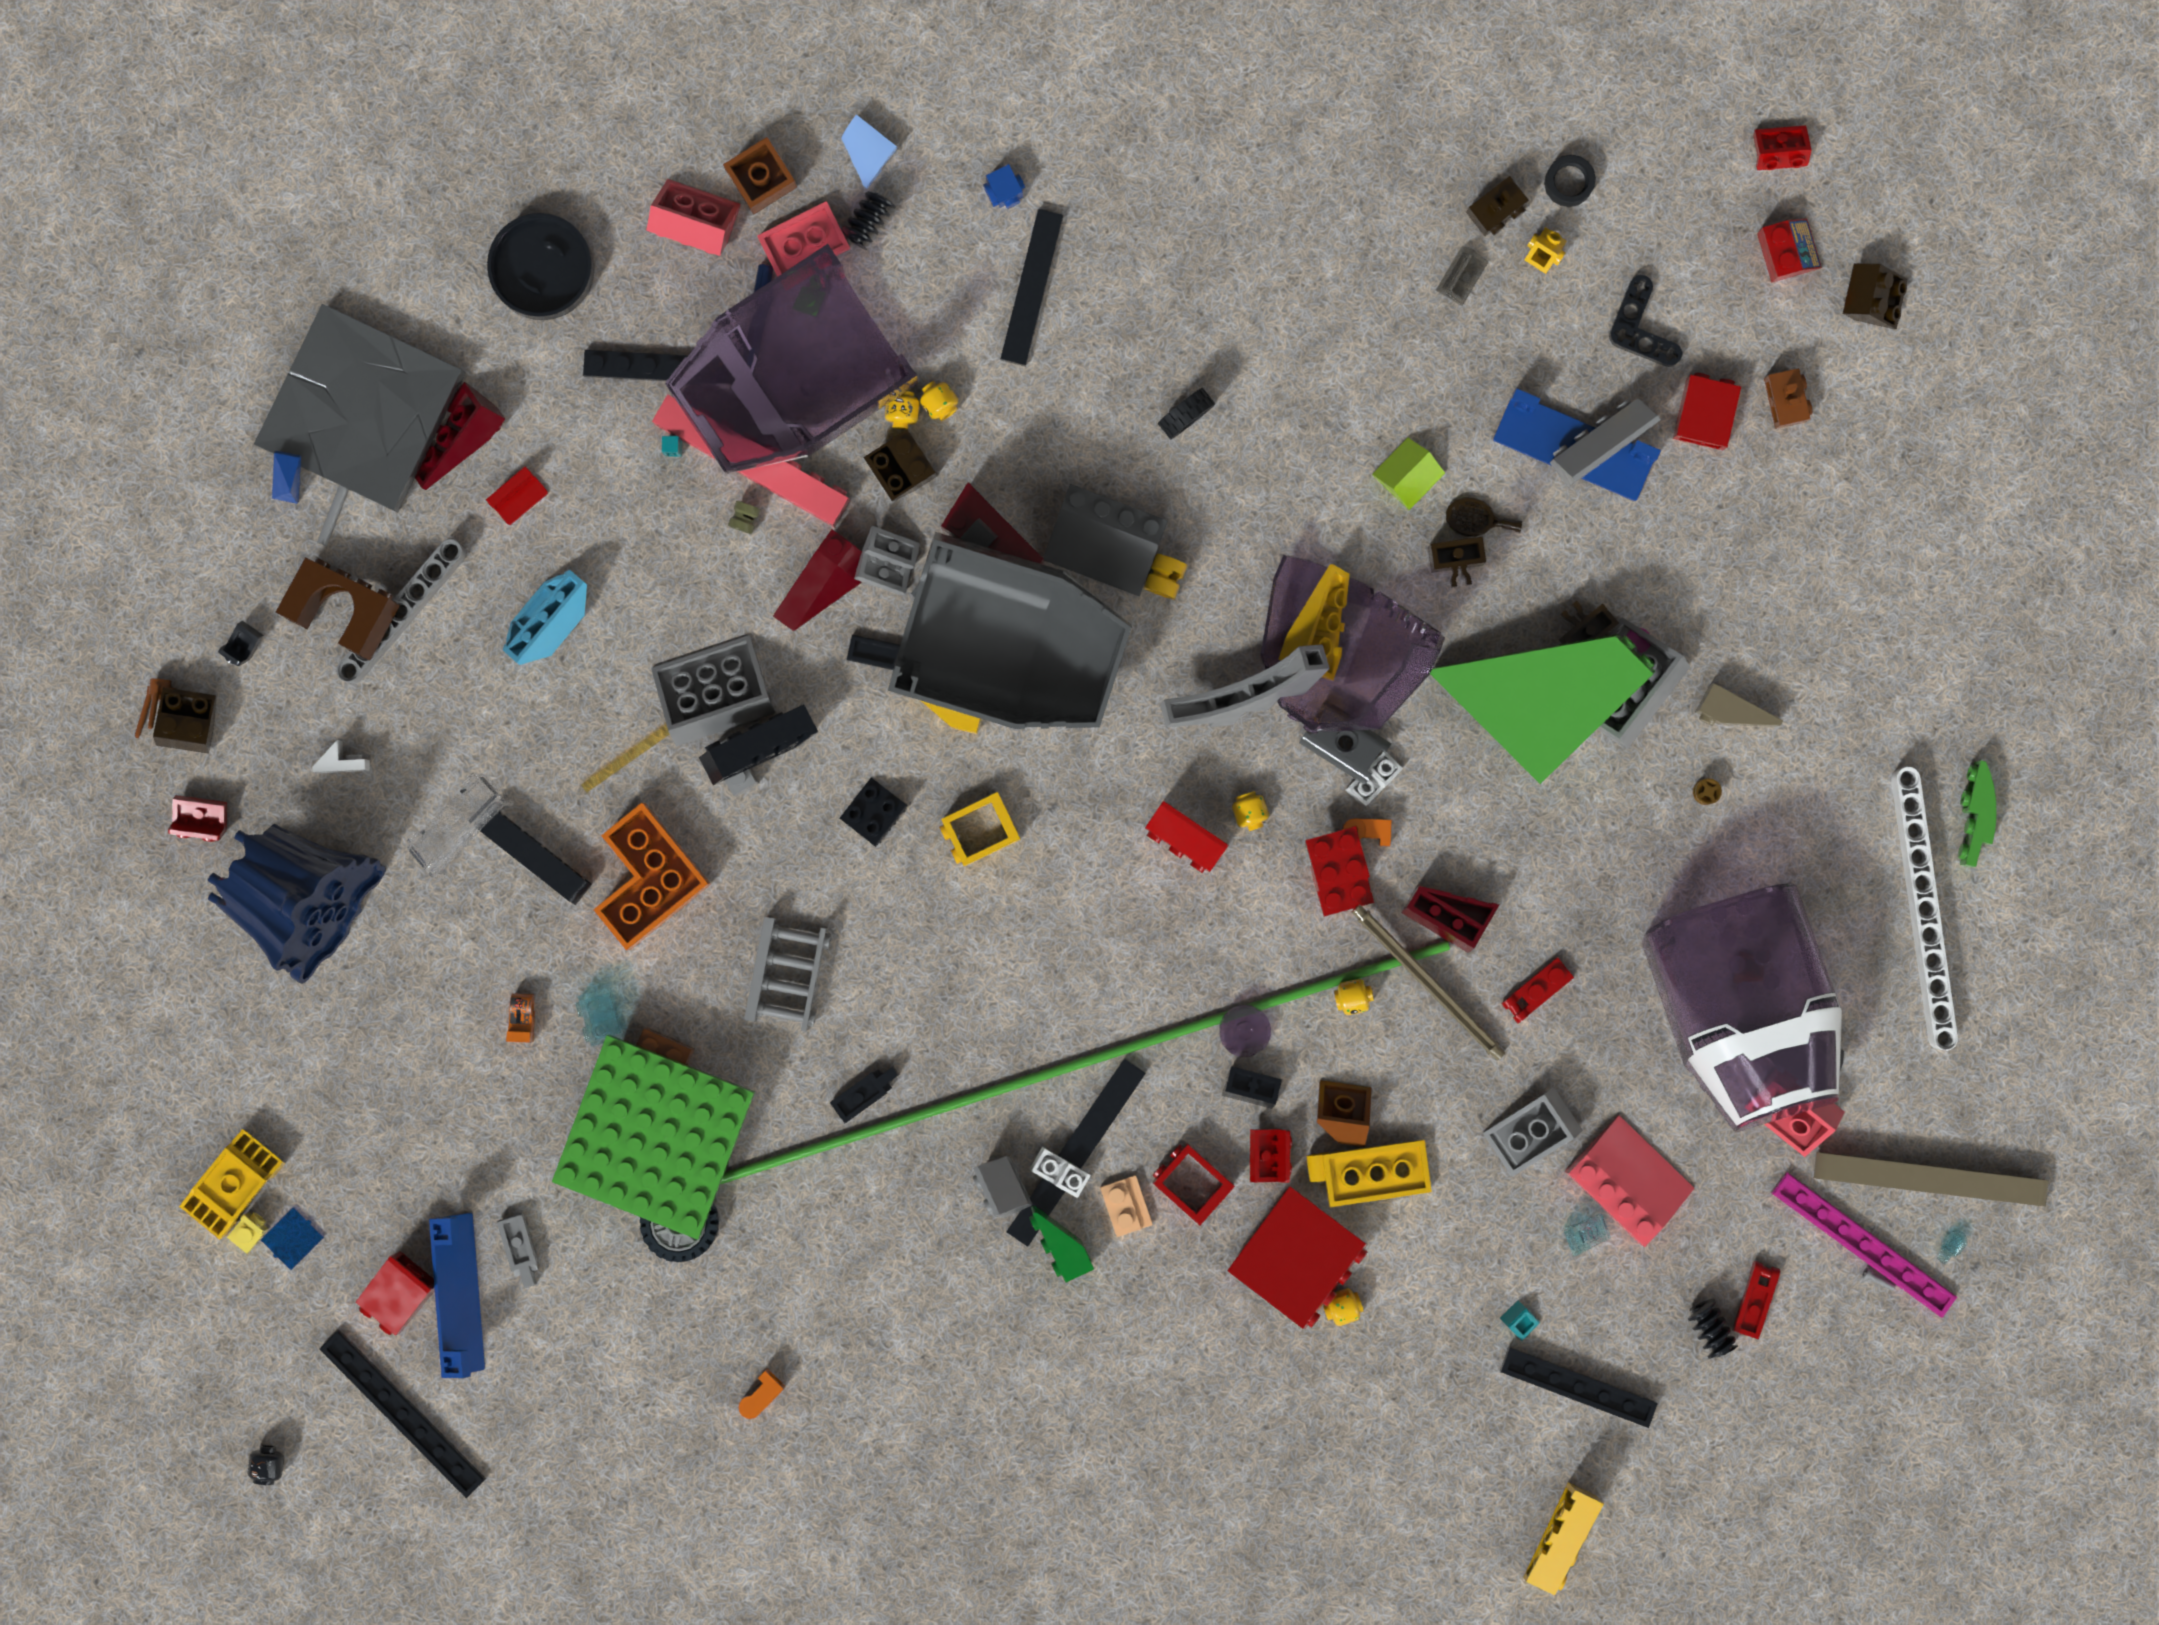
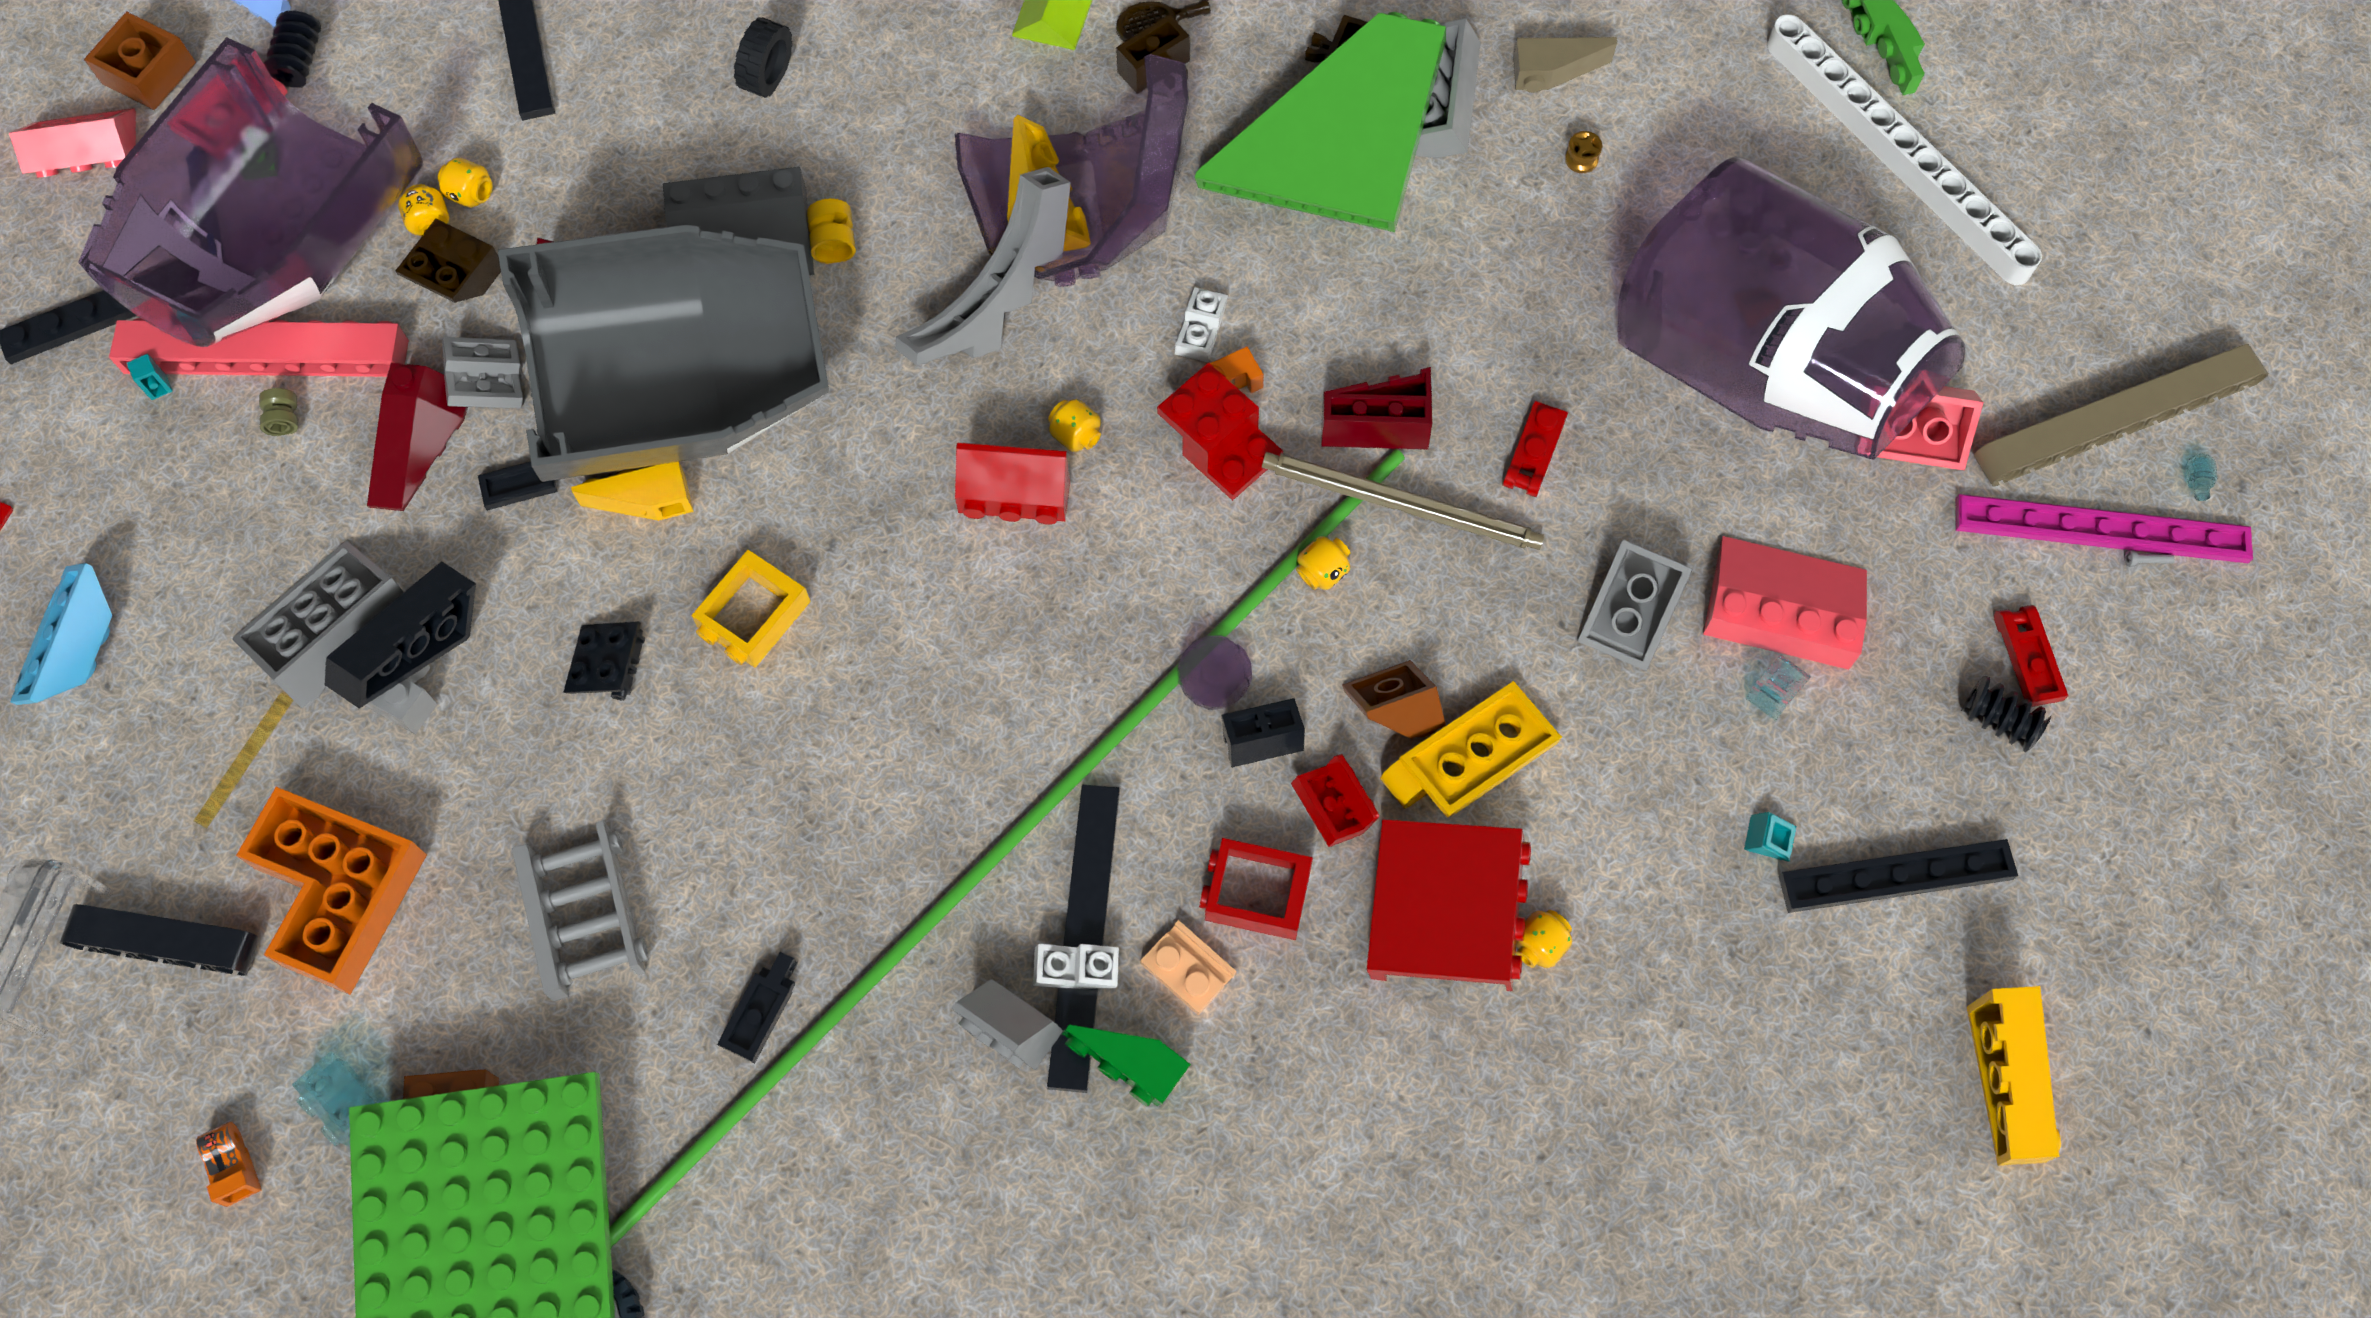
camera: 30 degrees left, 20 degrees down
dark grey piece [1299,702,1392,785] -> none

